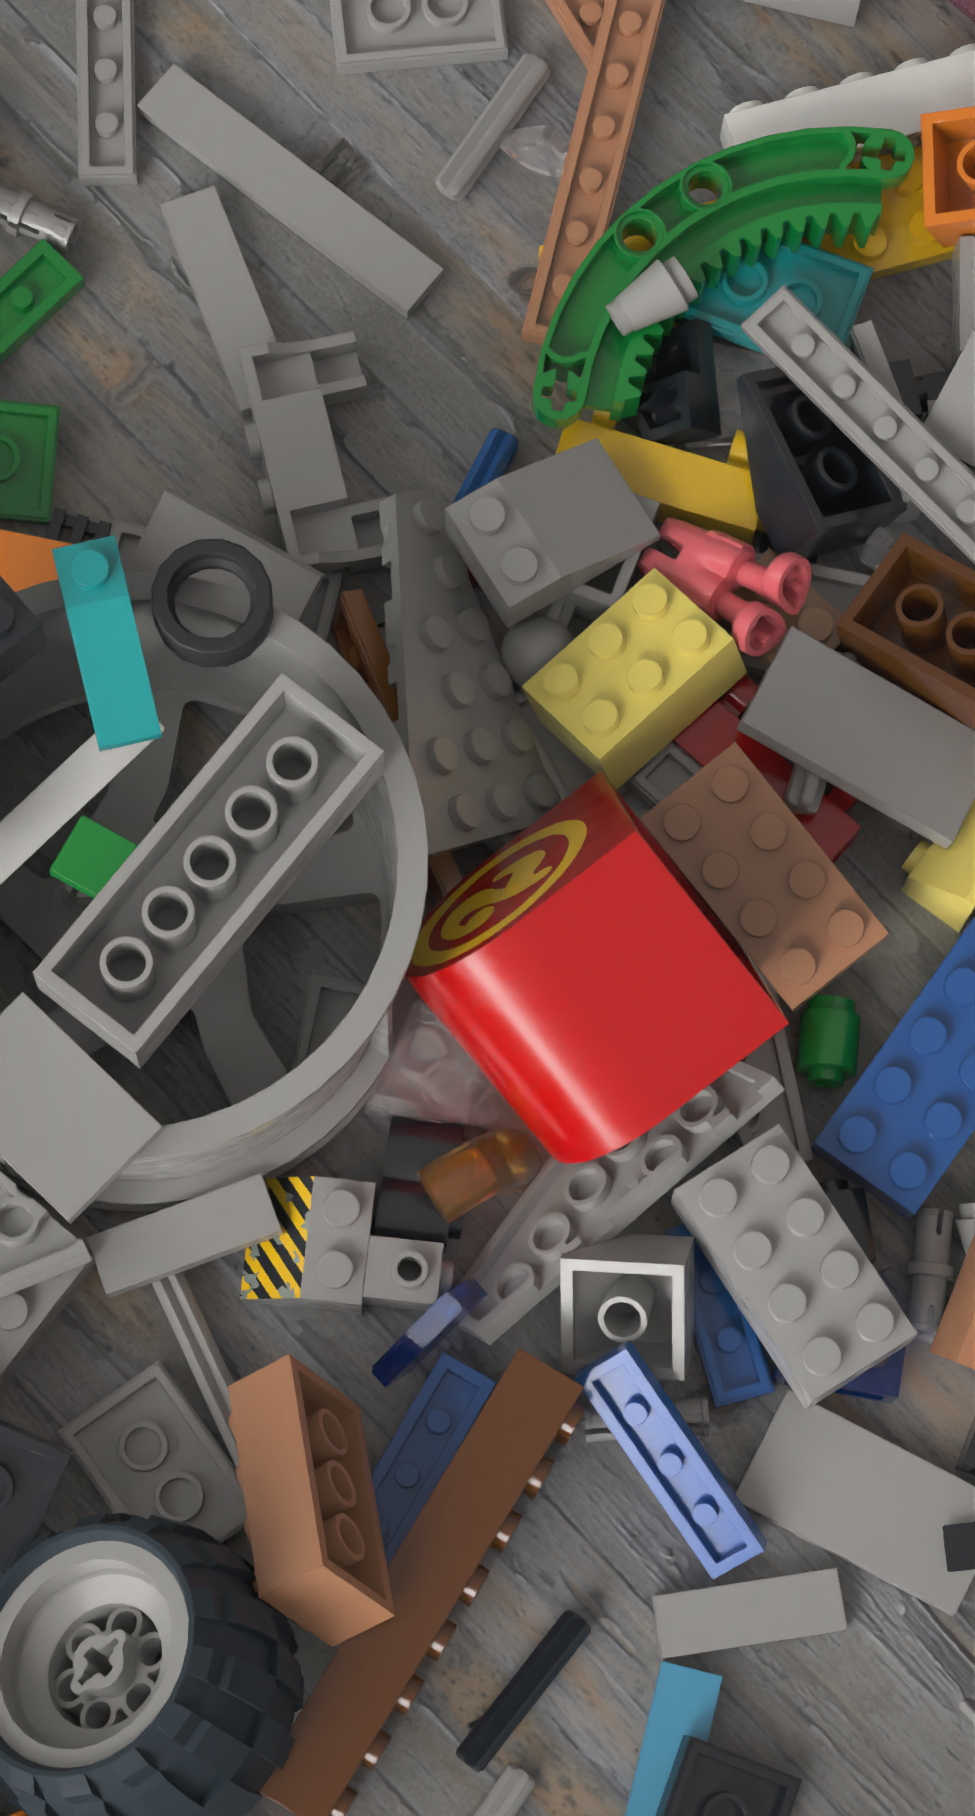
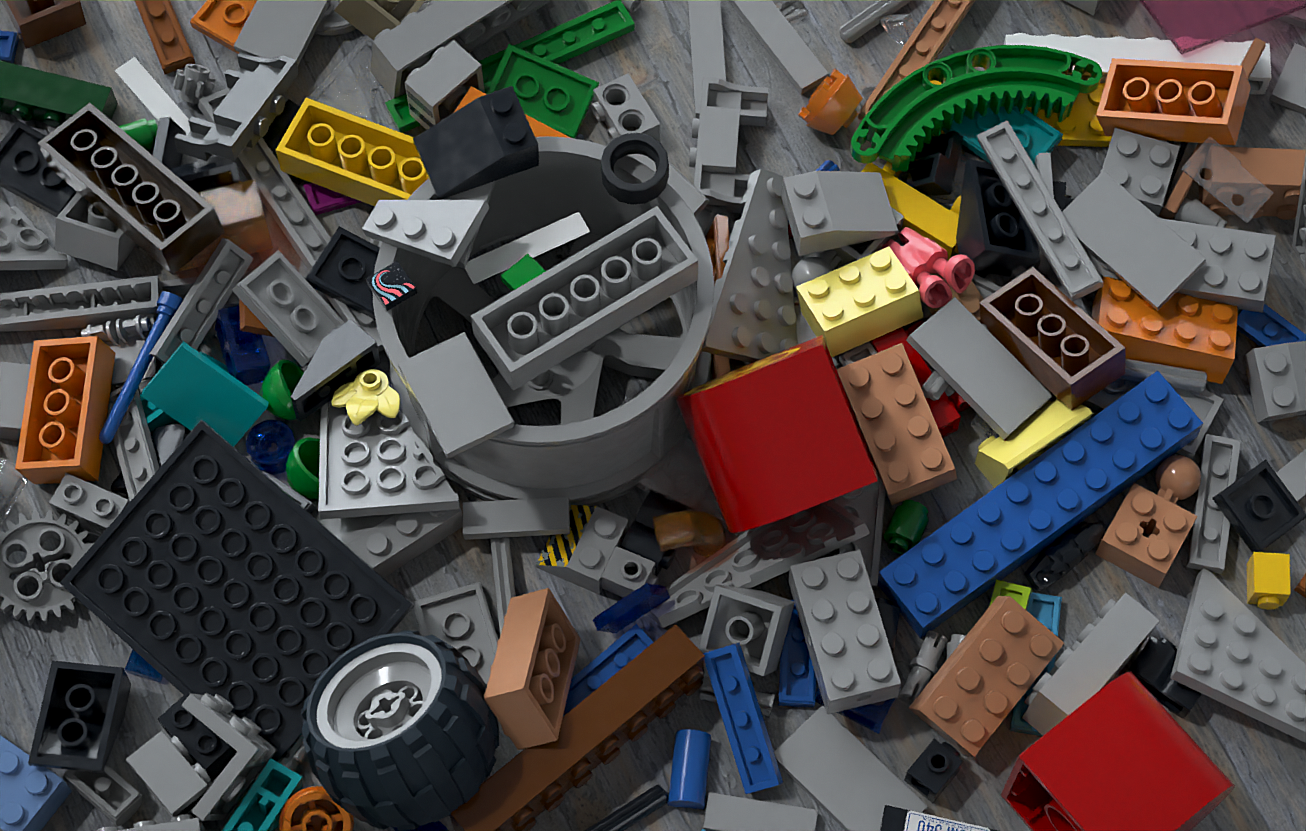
camera: 25 degrees right, 10 degrees down
teal slope [52,535,162,752] -> none
light grey cone [605,256,699,336] -> none
none -> light grey brick [591,73,660,142]
none -> blue brick [668,729,712,810]
none -> orange cone [798,68,862,135]

